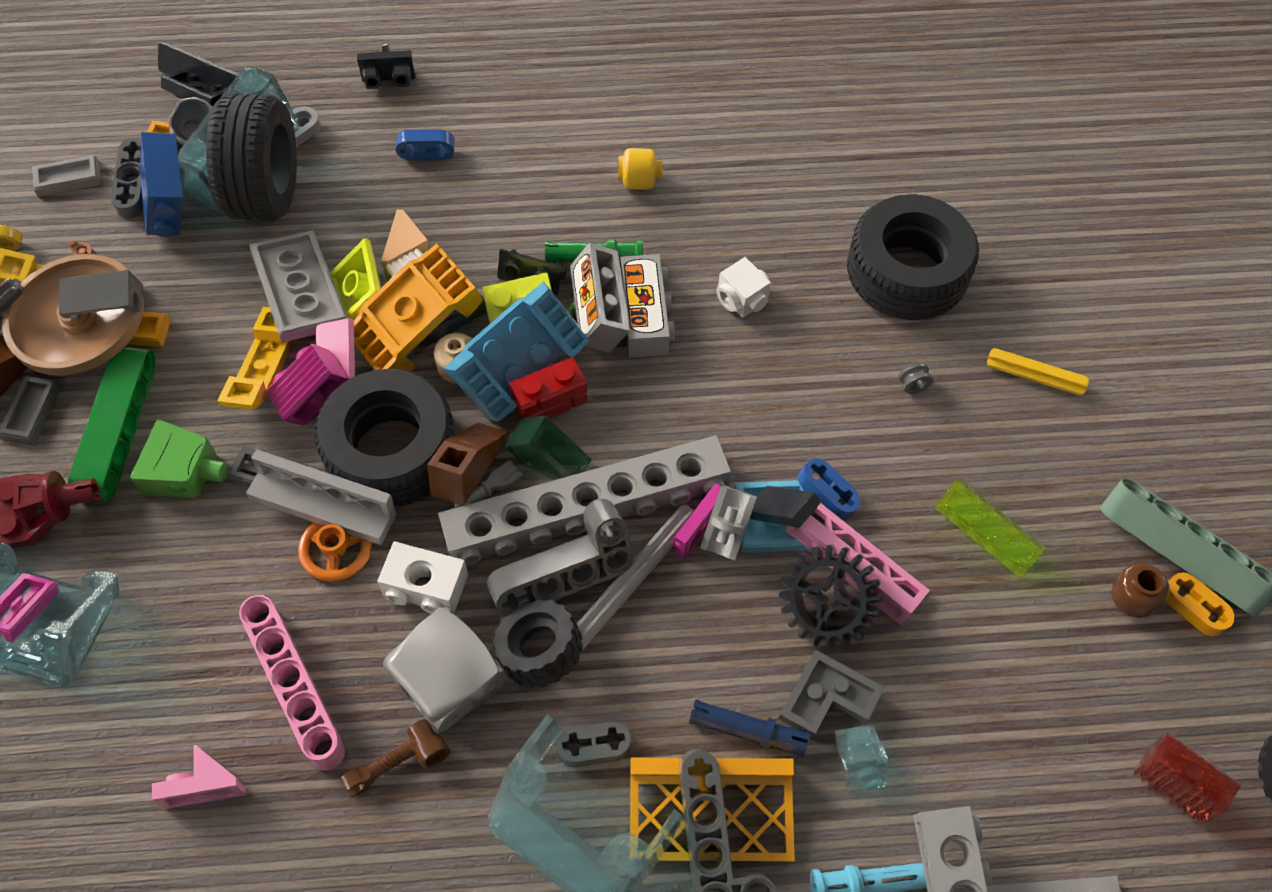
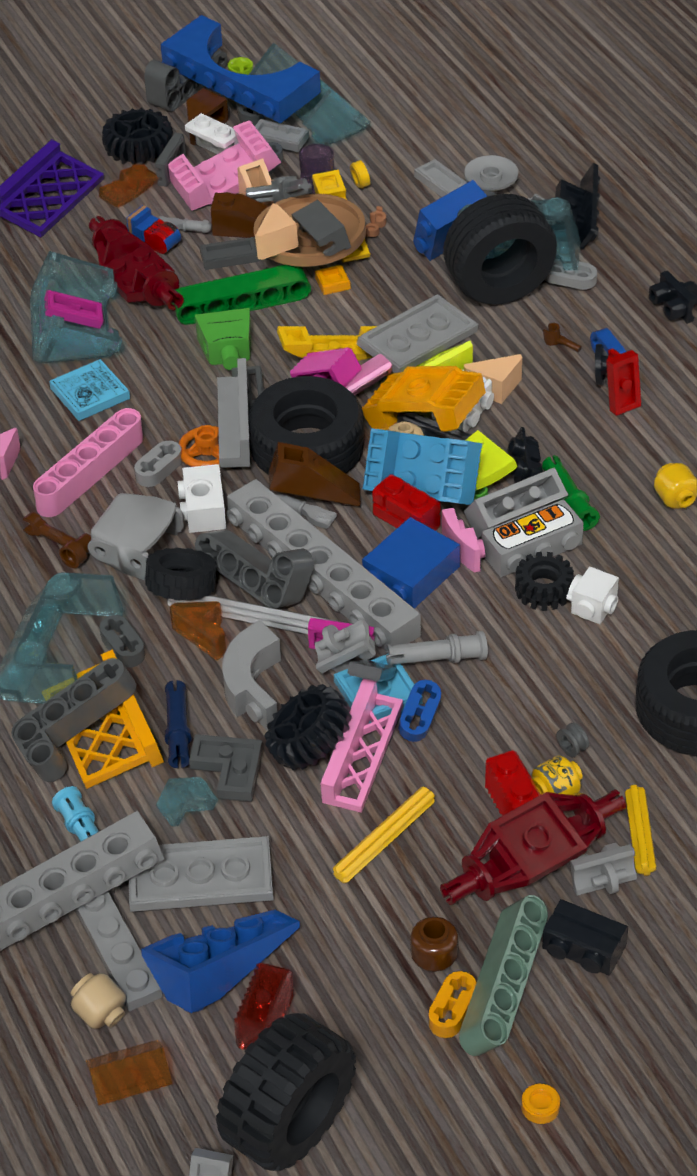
camera: 70 degrees right, 15 degrees down
clear green slope [504,416,592,480] -> none
clear neon green plate [935,478,1047,578] -> none
none -> medium azure tile [49,359,130,421]
none -> light grey plate [129,836,273,912]
none -> light grey beam [134,441,182,487]
none -> blue wedge [141,910,300,1013]
none -> clear orange slope [170,601,226,661]
none -> light grey arch [222,620,281,731]
none -> light nougat slope [255,204,299,260]
none -> yellow axle [333,786,435,883]
none -> blue brick [362,517,460,608]
none -> light grey pin [385,631,488,666]
none -> dark red plate [440,789,626,905]
none -> bright pink slope [442,508,485,572]
none -> light grey dish [464,155,518,191]
none -> red brick [485,750,541,816]
none -> black tyre [515,552,574,611]
none -> yellow head [531,755,583,796]
none -> black brick [542,899,629,976]
none -> reddish brown hand [543,323,582,352]
none -> light grey hips [570,842,637,896]
none -> red piece [595,344,641,416]

